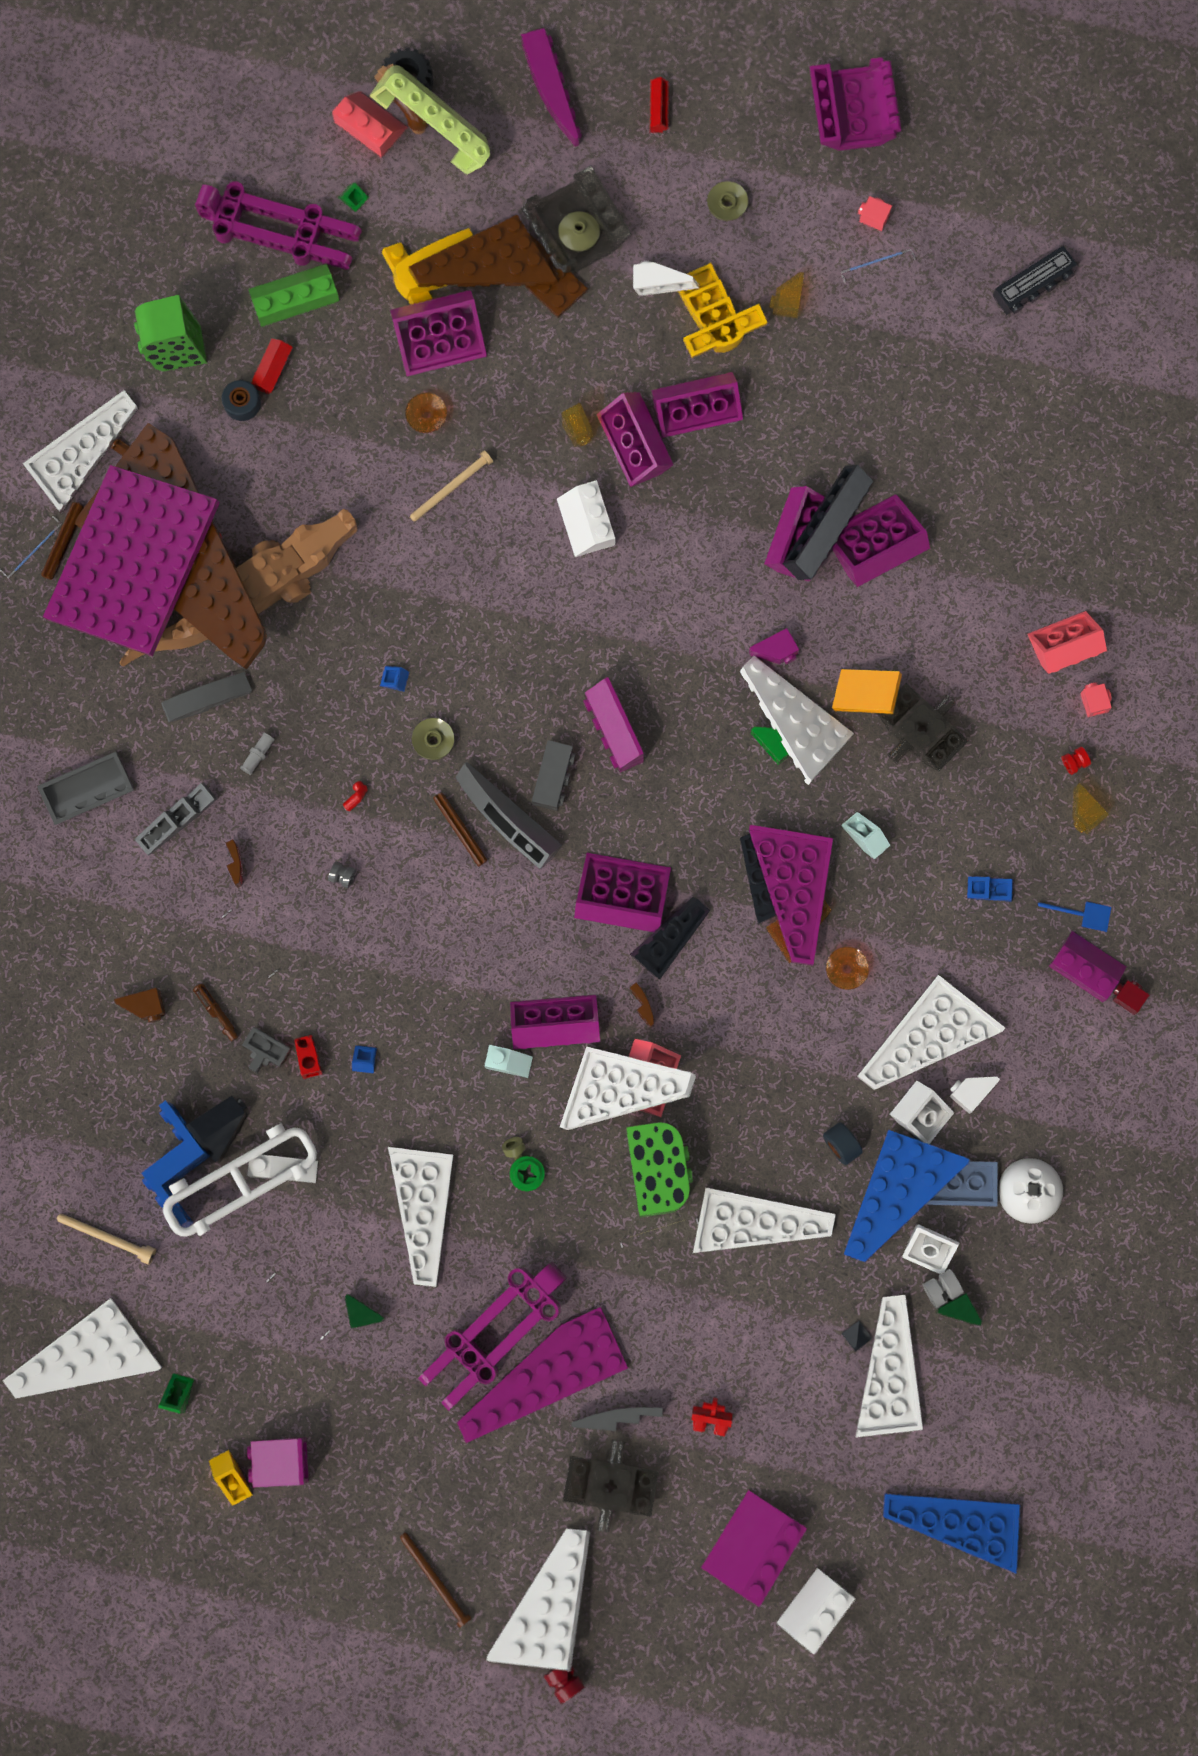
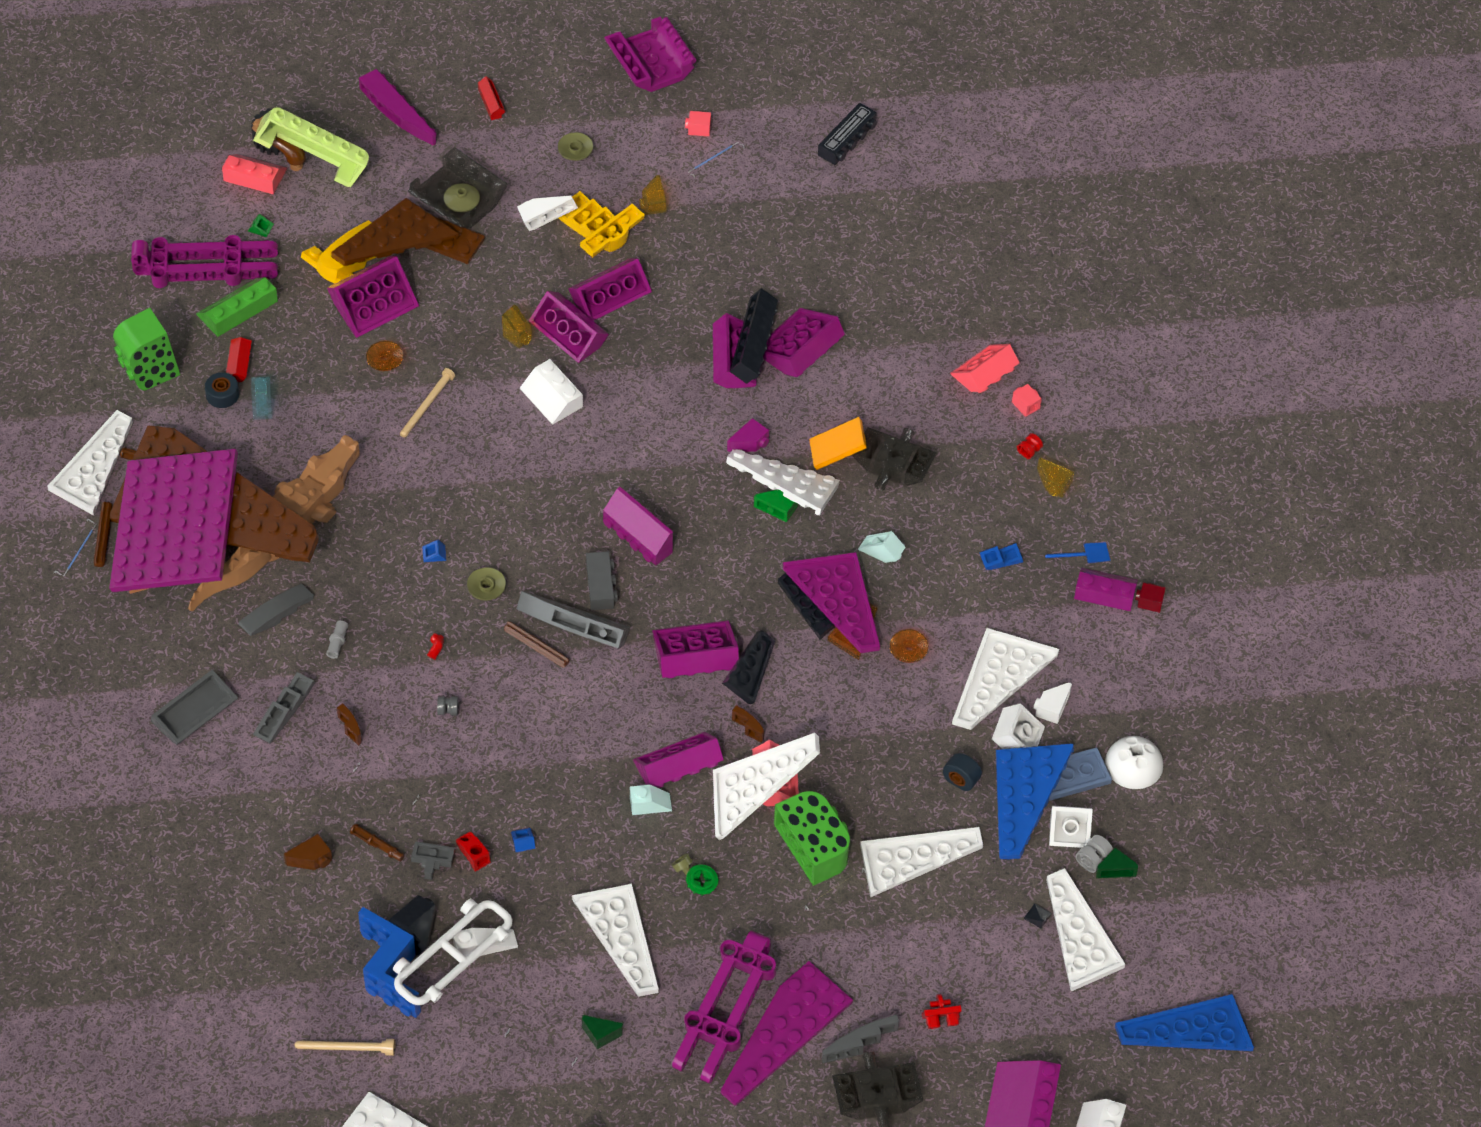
camera: 25 degrees left, 25 degrees down
none -> clear light blue slope [251,376,272,420]

